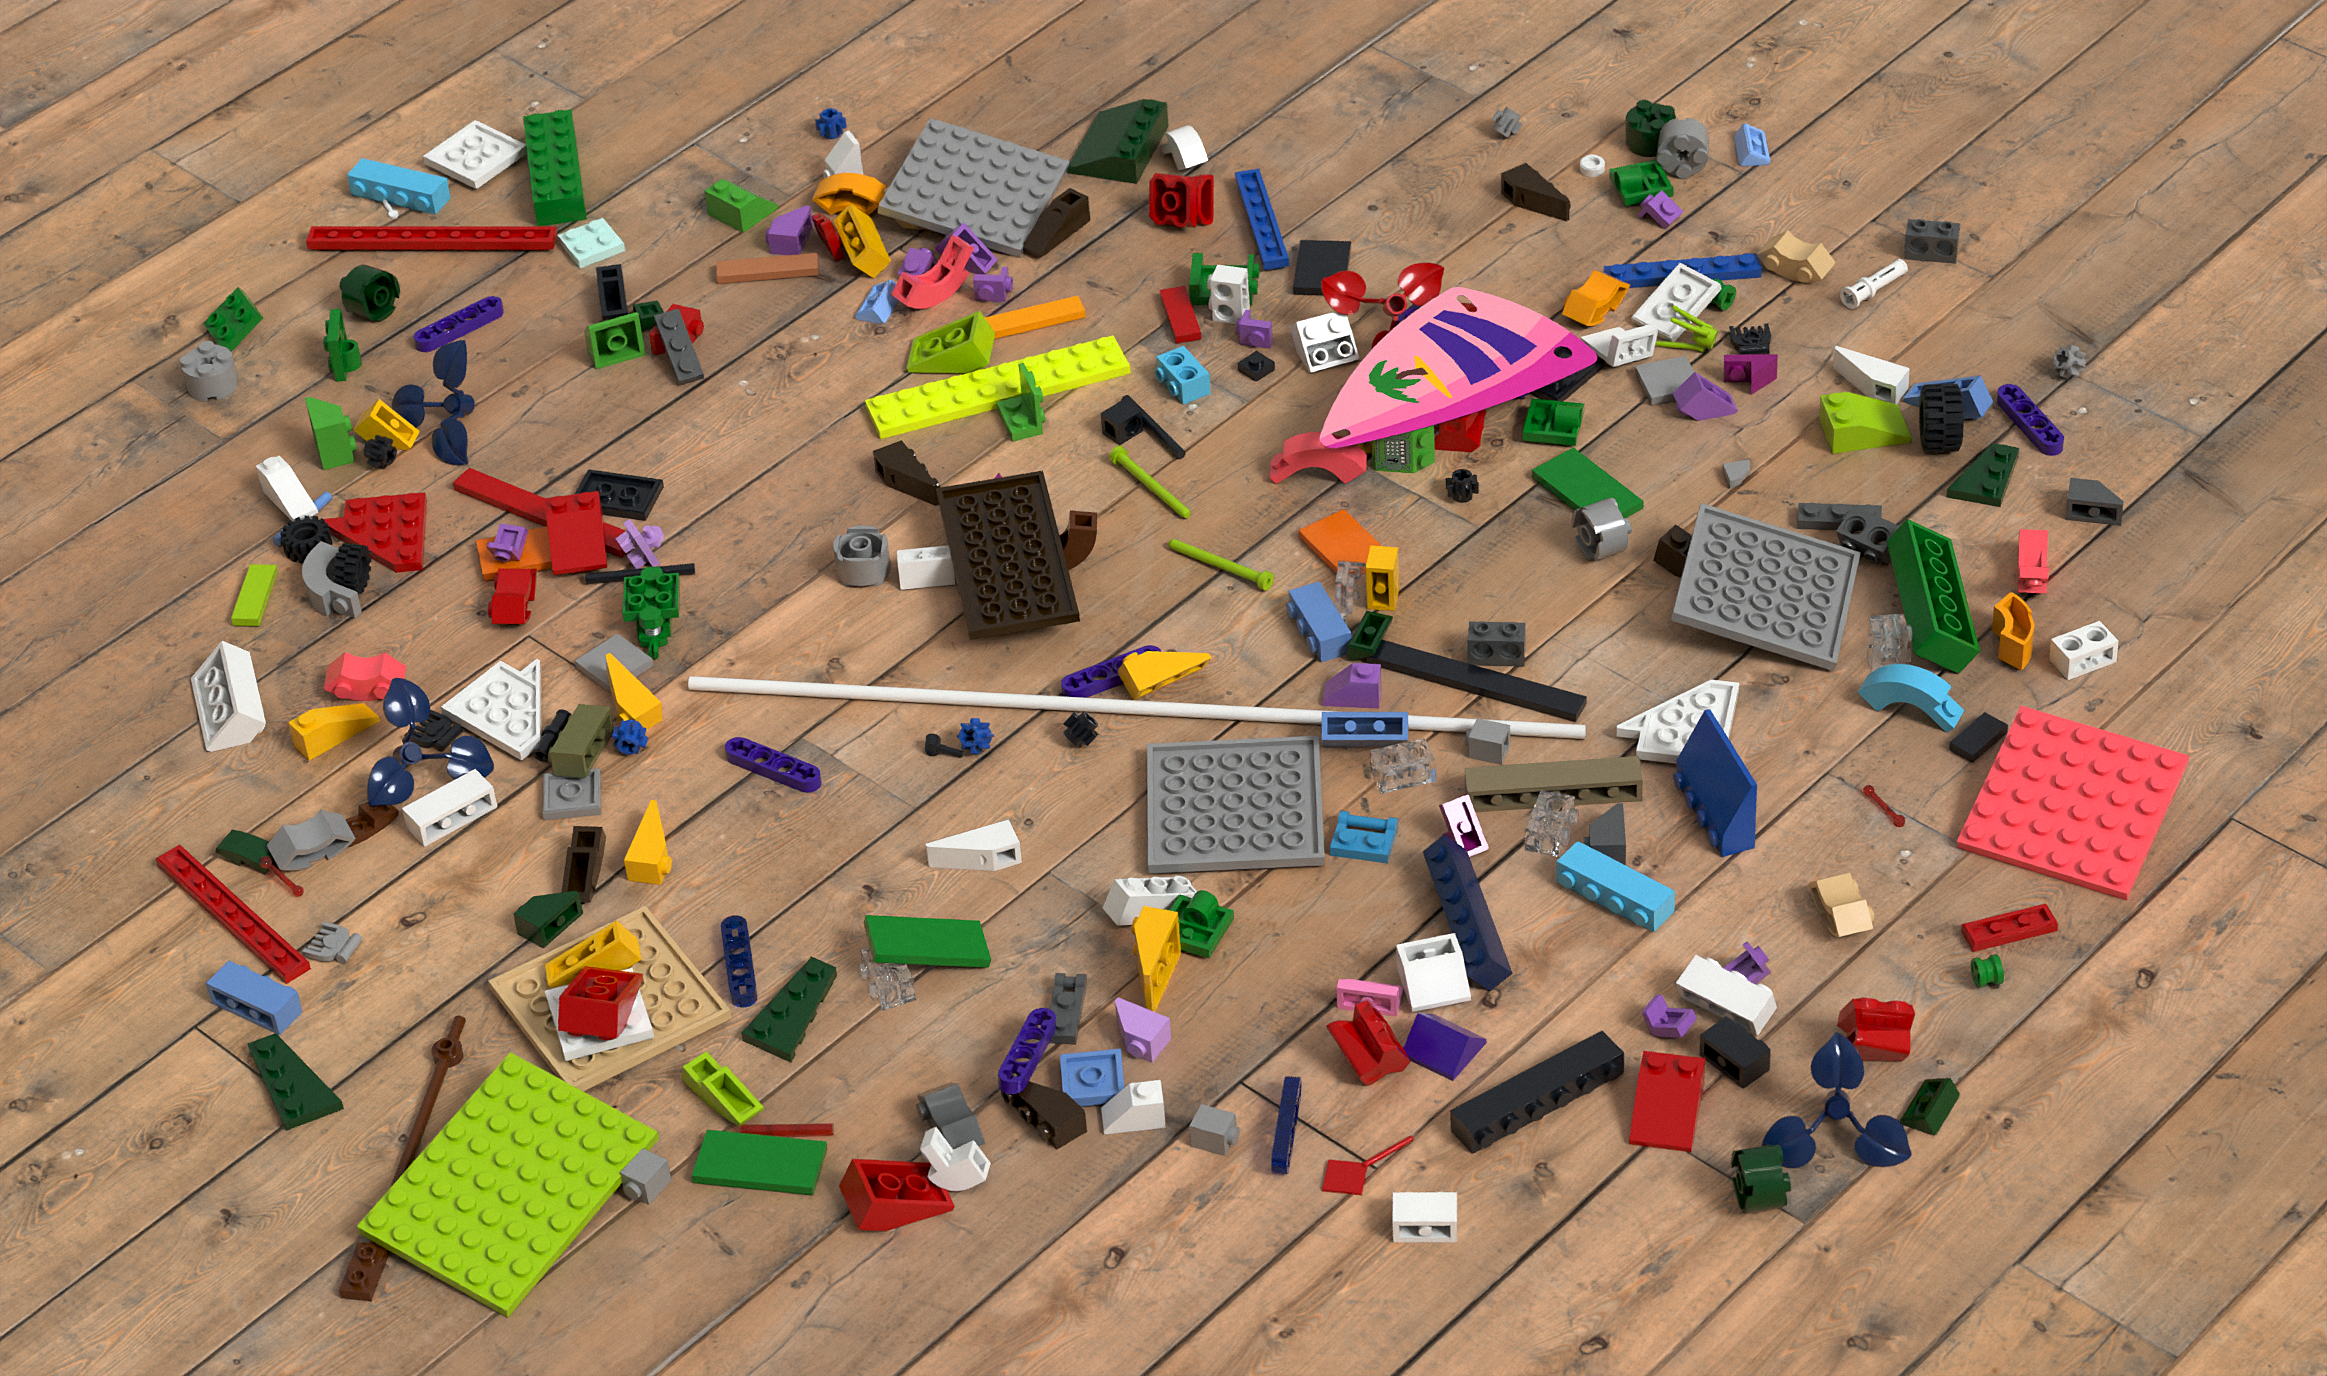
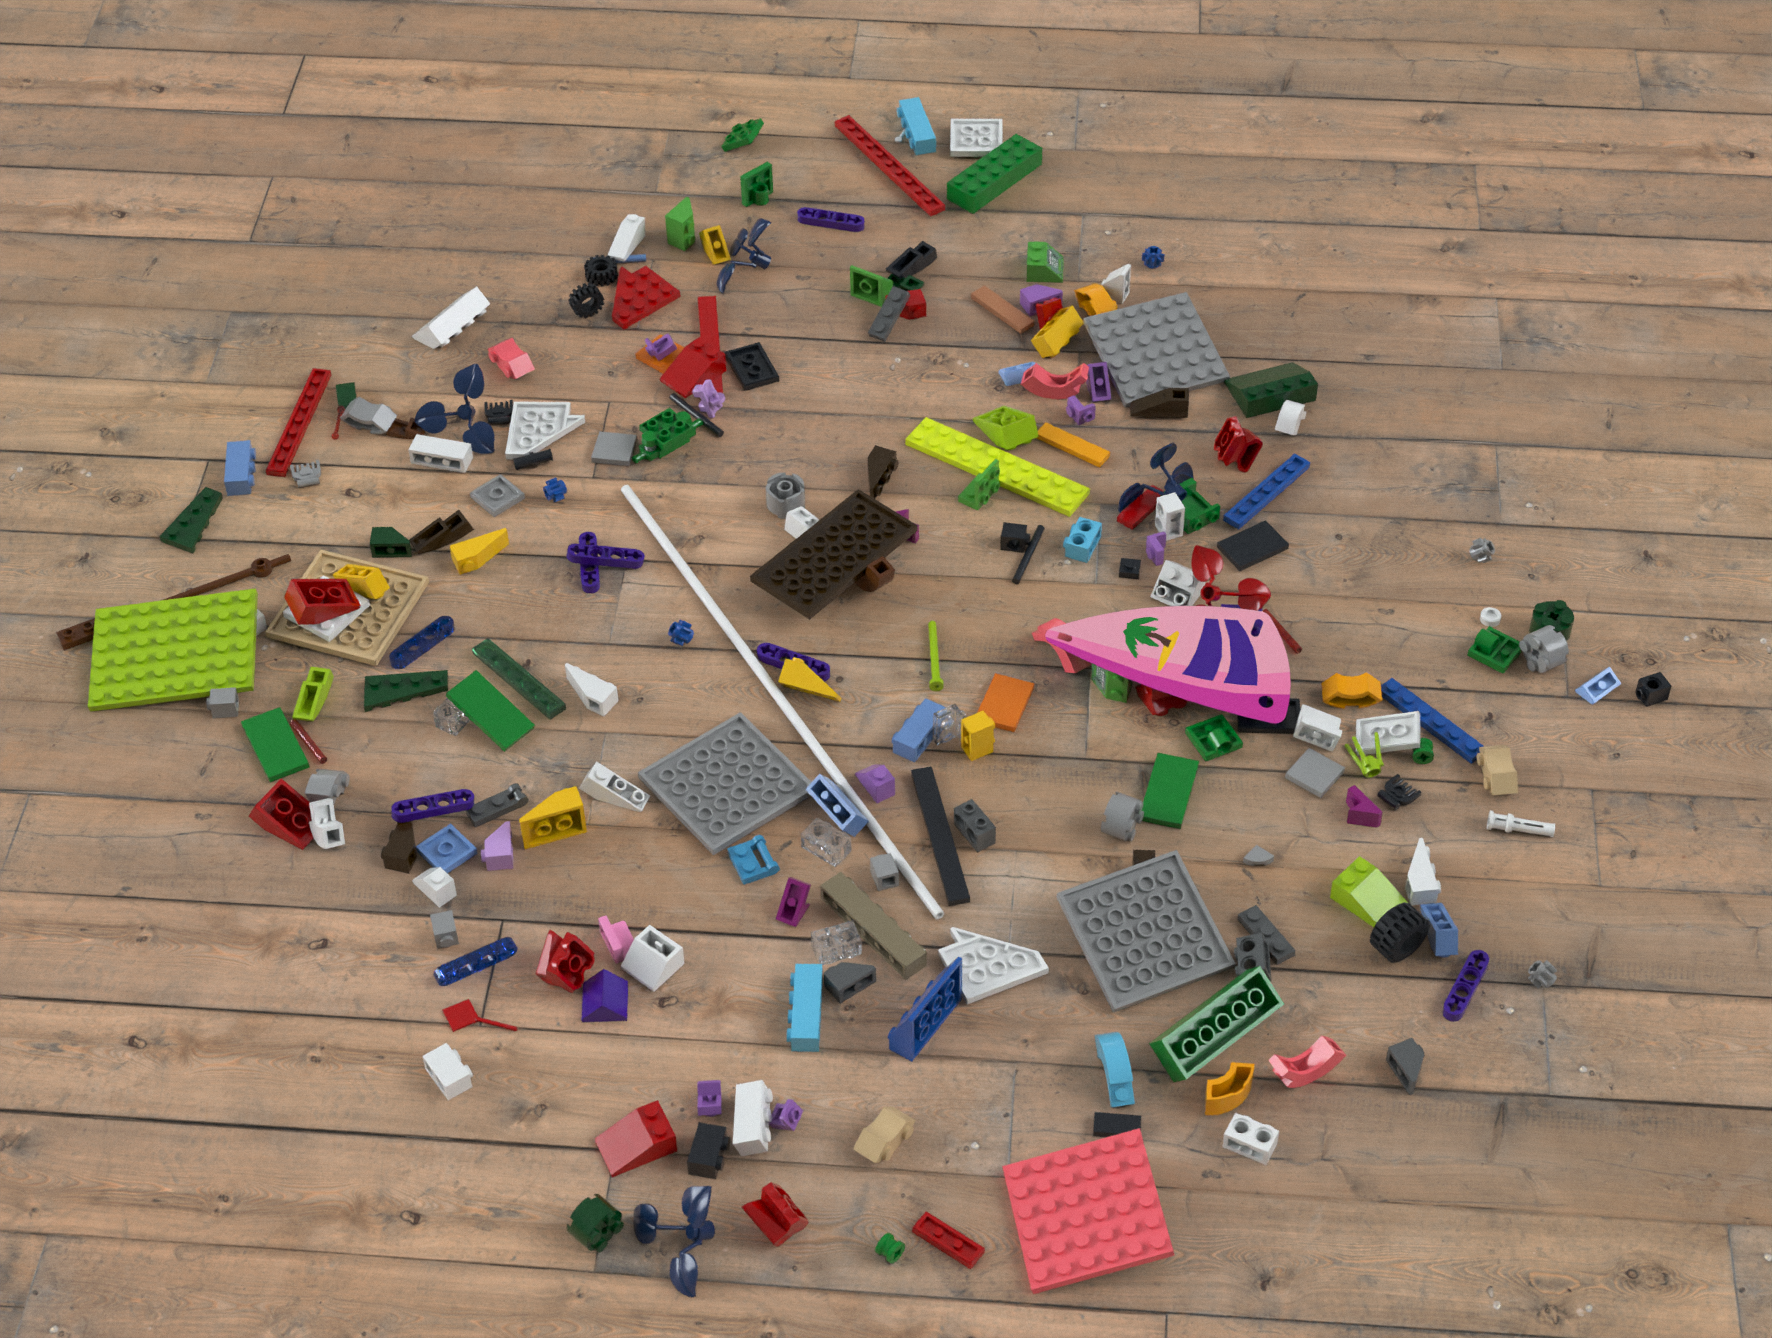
camera: 50 degrees right, 5 degrees up
light grey brick [180,341,238,401] -> none
lime tile [231,564,278,626] -> none
yellow slope [288,703,380,761] -> none
light grey arch [302,541,362,618] -> none
dark green brick [339,264,400,321] -> none
black gear [363,435,397,469] -> none
red brick [488,568,537,624] -> none
olive brick [548,704,614,778] -> none
light aqua plate [558,218,625,268] -> none
yellow slope [605,653,662,730] -> none
medium lavender bracket [898,247,938,276] -> none
dark grey brick [916,1082,985,1150] -> none
black hand [925,733,964,758] -> none
black gear [1063,711,1099,746] -> none
lime bar [1109,446,1190,518] -> none
green plate [1170,890,1234,958] -> none
dark green slope [1347,611,1393,661] -> none
dark blue brick [1423,834,1513,991] -> none
black gear [1446,469,1479,503] -> none
black brick [1450,1031,1624,1154] -> none
dark brown slope [1501,163,1571,222] -> none
medium lavender bracket [1637,190,1684,229] -> none
medium lavender slope [1673,372,1738,421] -> none
clear red hinge [1863,785,1905,827] -> none
clear brick [1867,614,1912,673] -> none
dark green slope [1900,1078,1960,1135] -> none
dark grey brick [1904,219,1960,264] -> none
dark green wing [1947,443,2019,507] -> none
none -> light grey brick [305,769,350,805]
none -> clear green plate [472,638,566,720]
none -> dark purple beam [566,544,645,569]
none -> dark blue plant [1118,442,1194,513]
none -> black brick [1635,672,1672,707]

